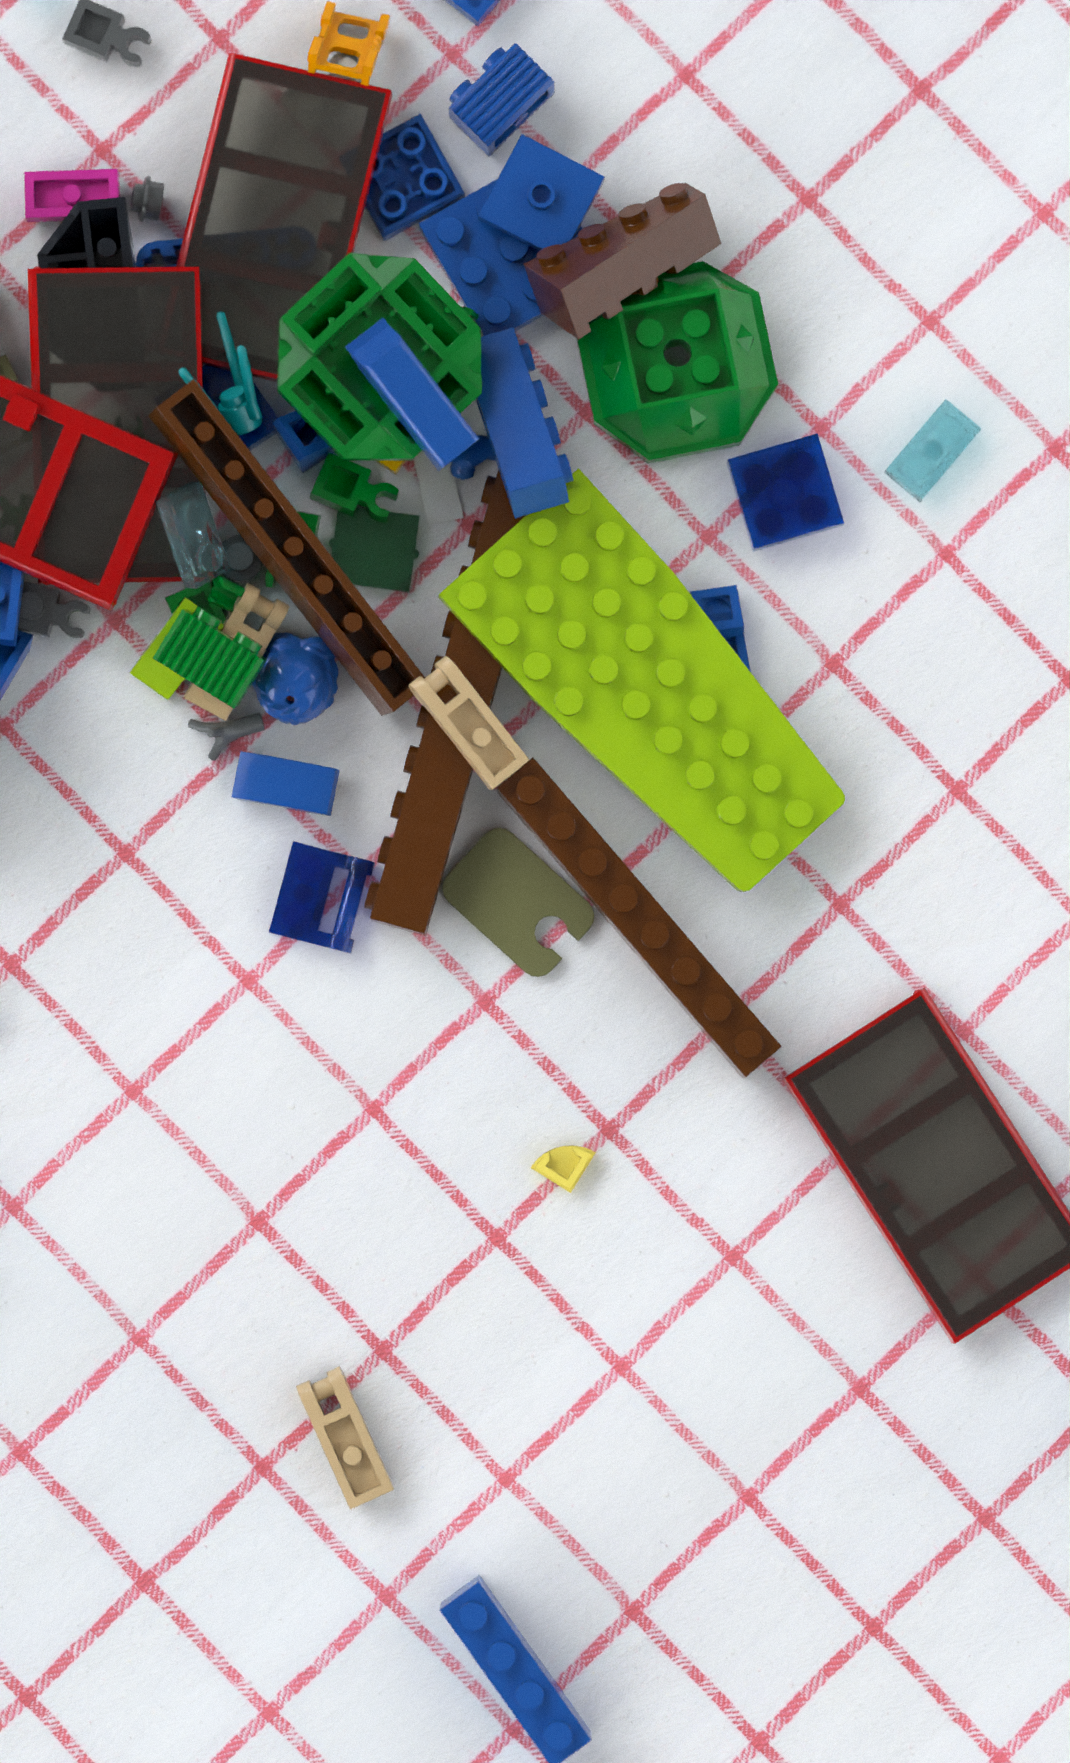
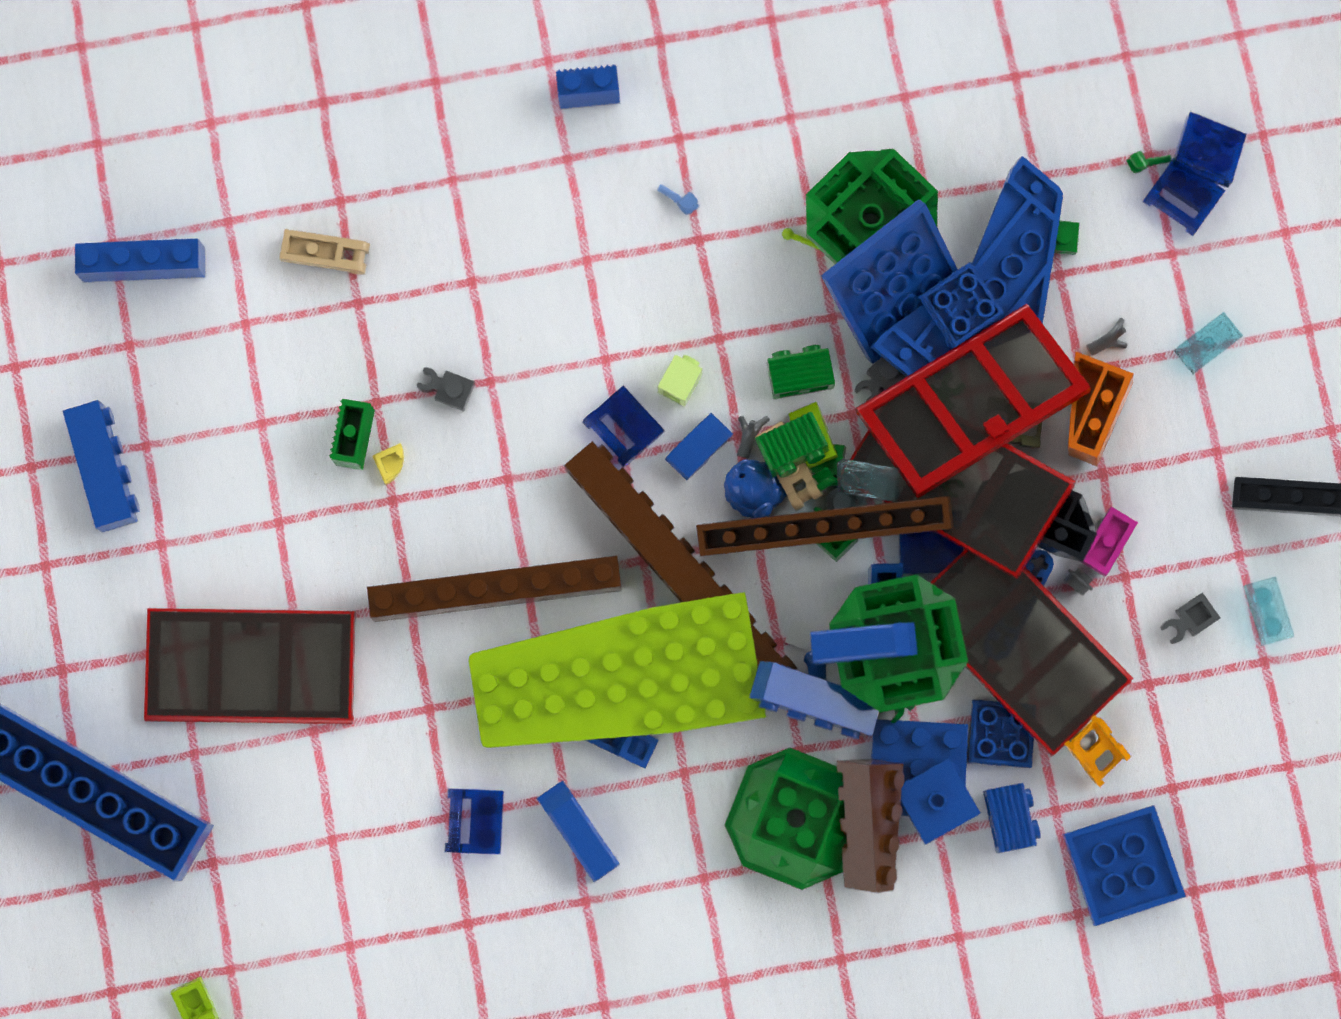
camera: 125 degrees right, 5 degrees down
teal plant [179,311,263,435] -> none
green plate [310,452,399,522] -> none
clear green piece [329,508,420,593] -> none
tan plate [408,656,529,790] -> none
olive piece [442,828,594,977] -> none
clear blue plate [727,433,844,552] -> none
clear light blue plate [884,399,982,502] -> none
none -> blue brick [63,400,140,533]
none -> green brick [329,399,375,470]
none -> dark grey plate [416,367,475,412]
none -> clear blue plate [444,789,504,855]
none -> blue piece [537,780,620,883]
none -> yellowish green brick [658,355,702,407]
none -> green brick [767,345,835,399]

